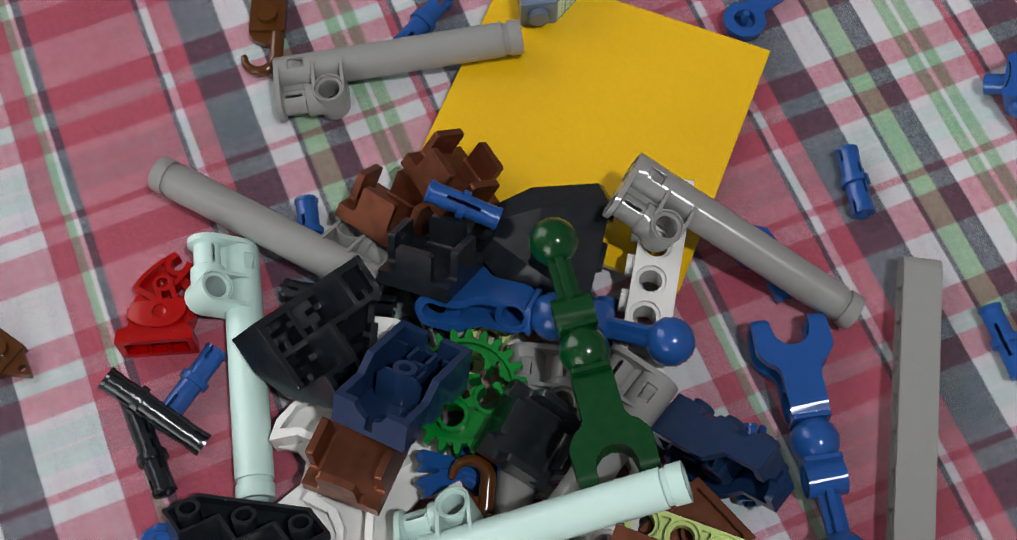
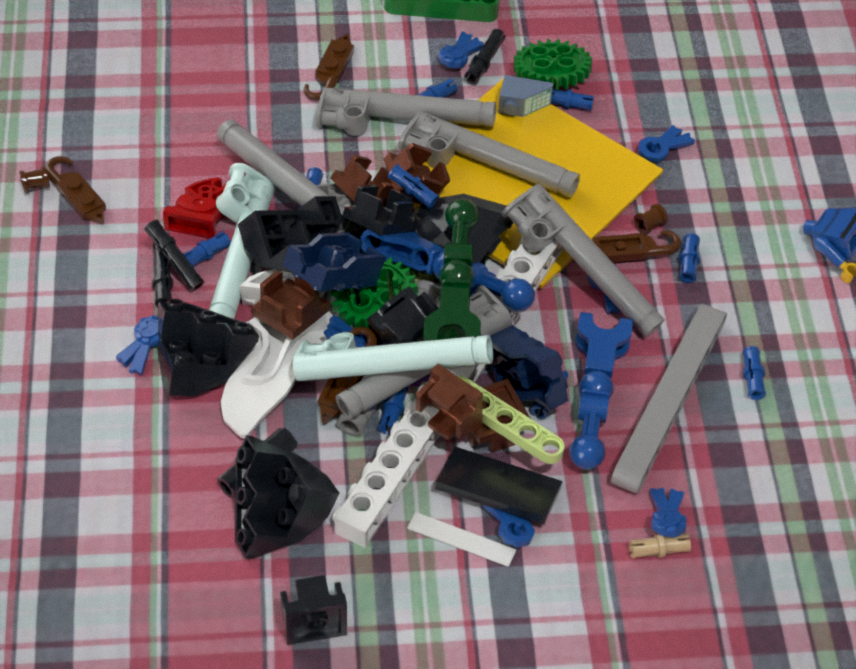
camera: 15 degrees right, 15 degrees down
none -> light grey piece [399,111,580,198]
none -> reddish brown plate [592,230,681,262]
none -> reddish brown bush [634,204,668,235]

